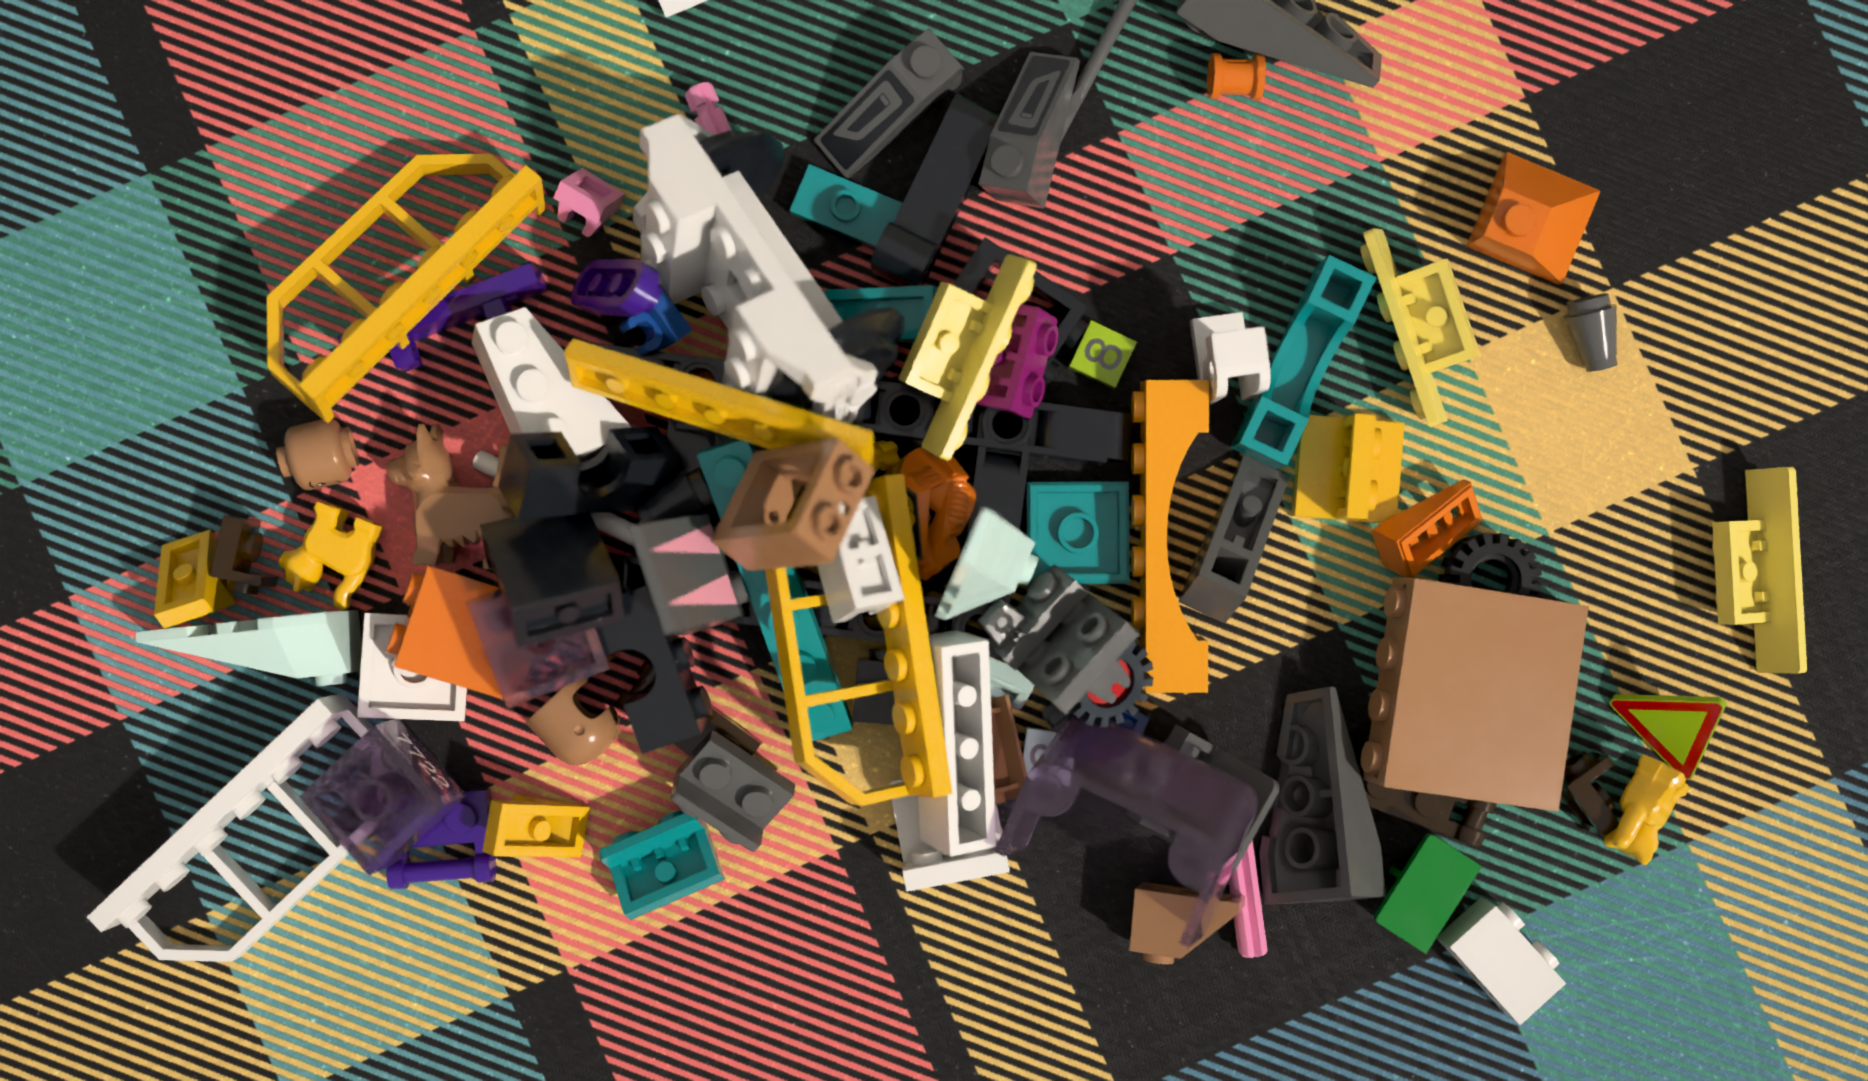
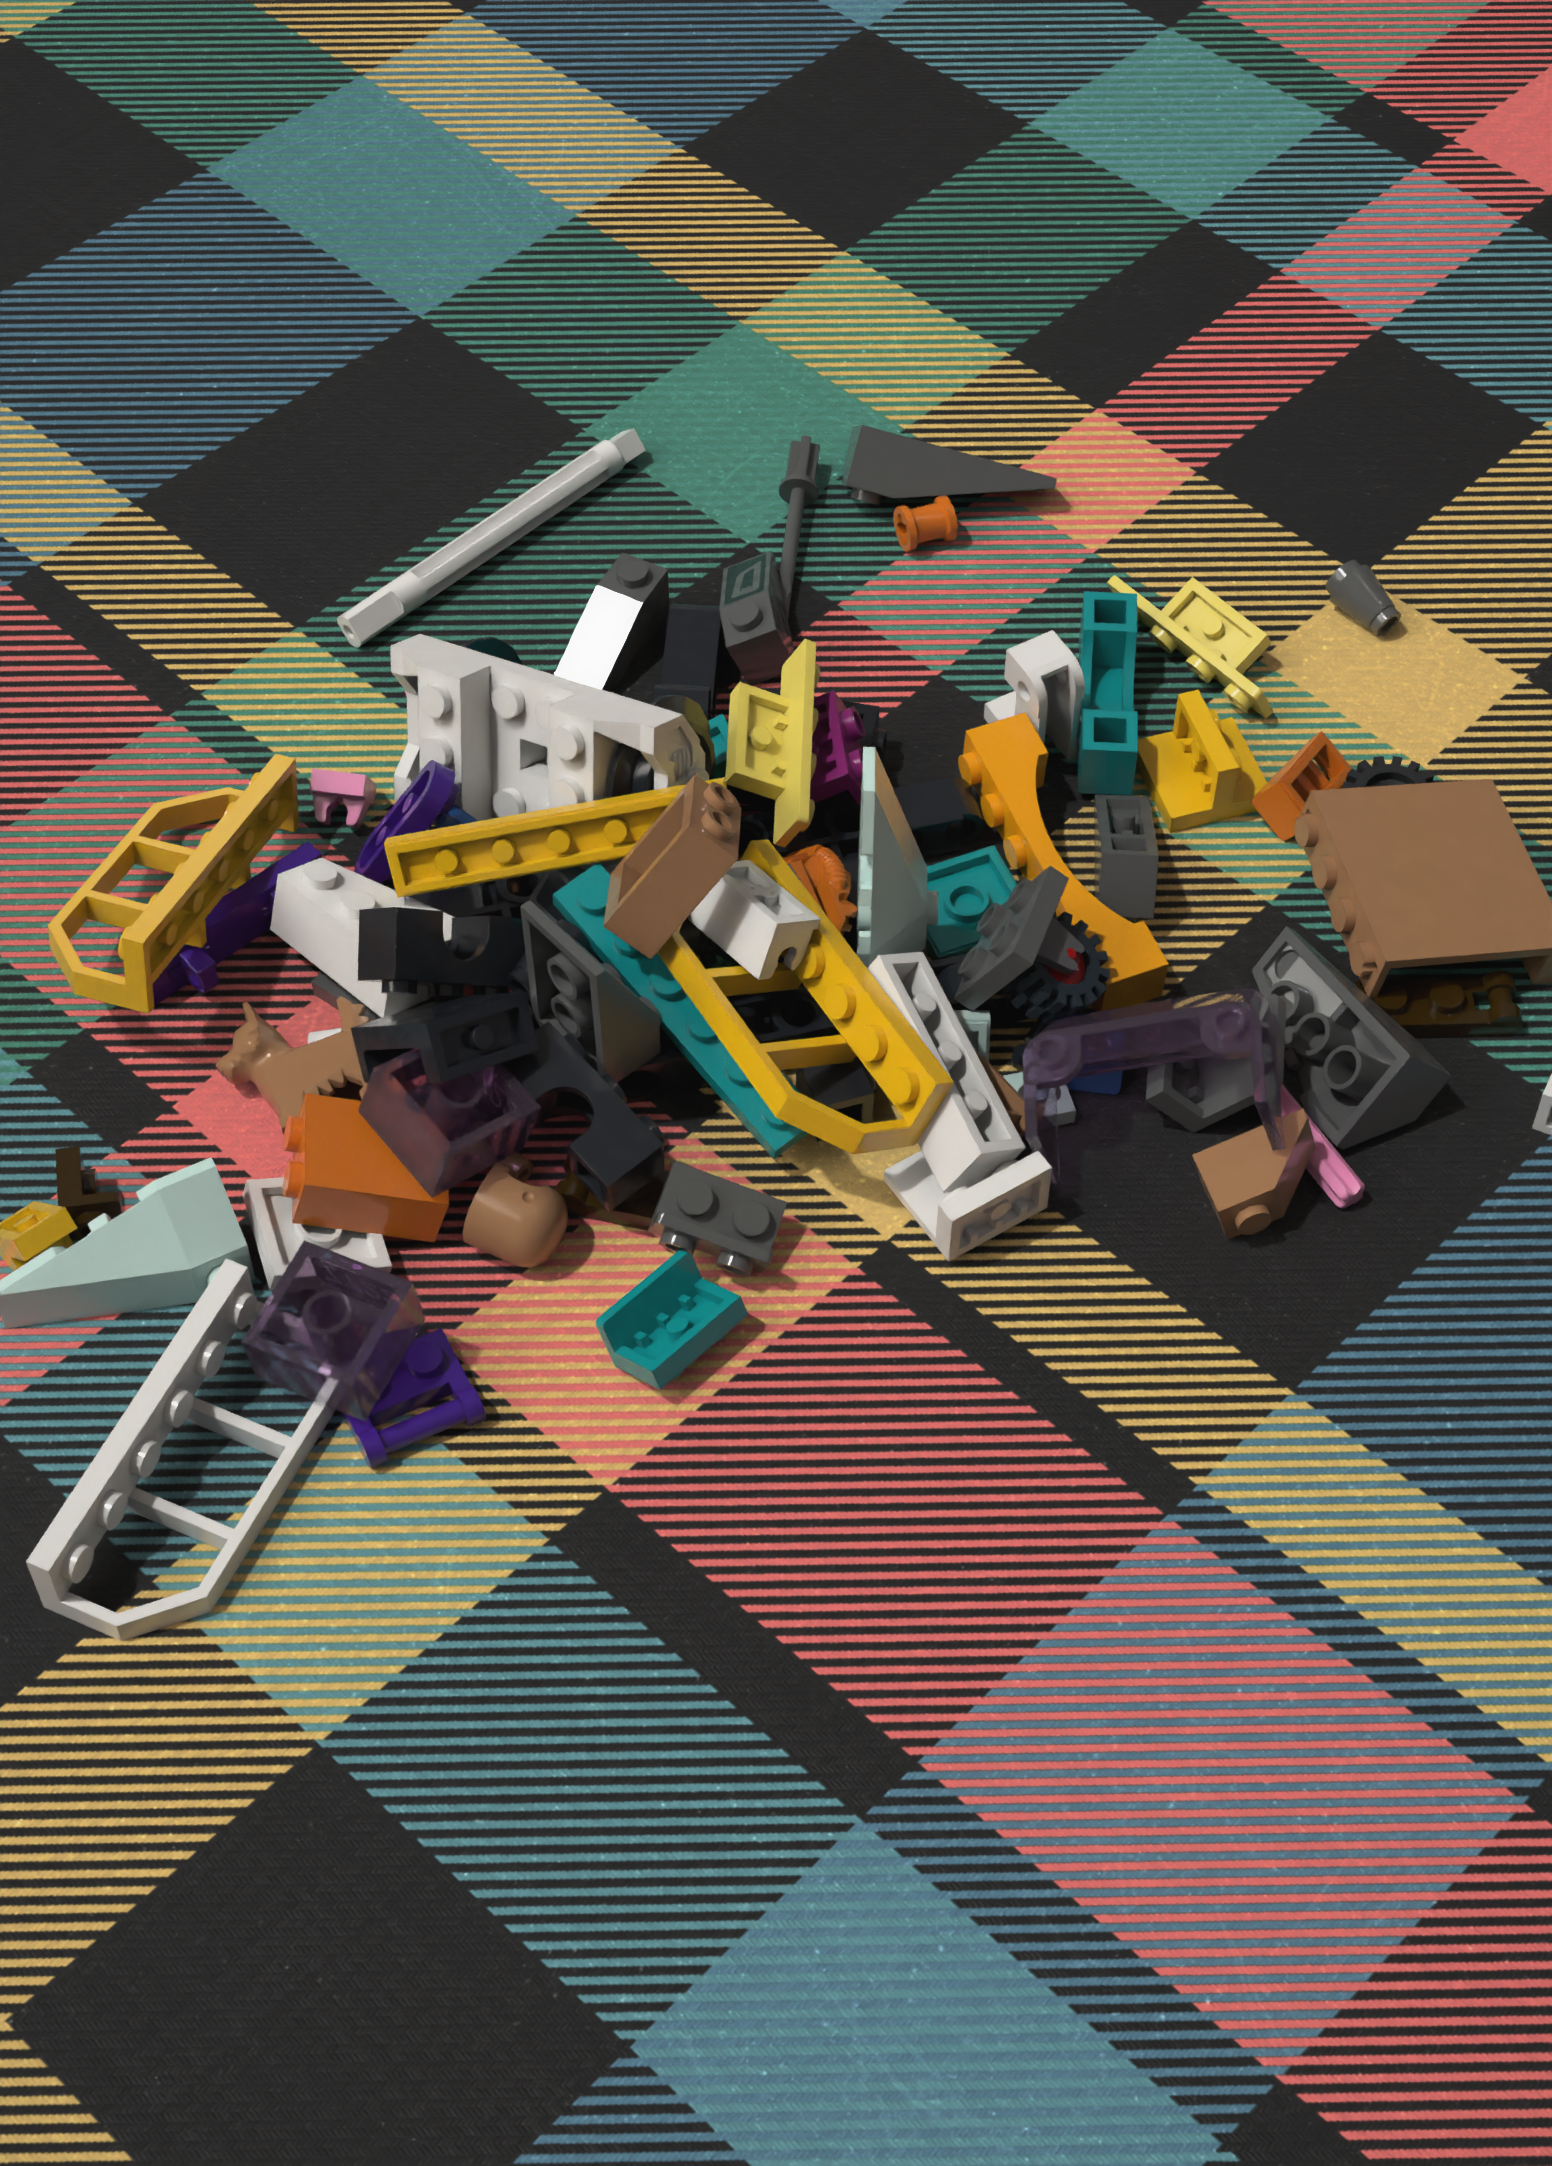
camera: 20 degrees left, 35 degrees down
medium nougat head [276,419,359,490] -> none
yellow animal [278,501,384,610] -> none
yellow slope [482,794,590,857] -> none
dark grey hinge [978,564,1087,670] -> none
lime tile [1068,320,1137,389] -> none
green panel [1373,833,1482,954] -> none
orange slope [1466,152,1601,285] -> none

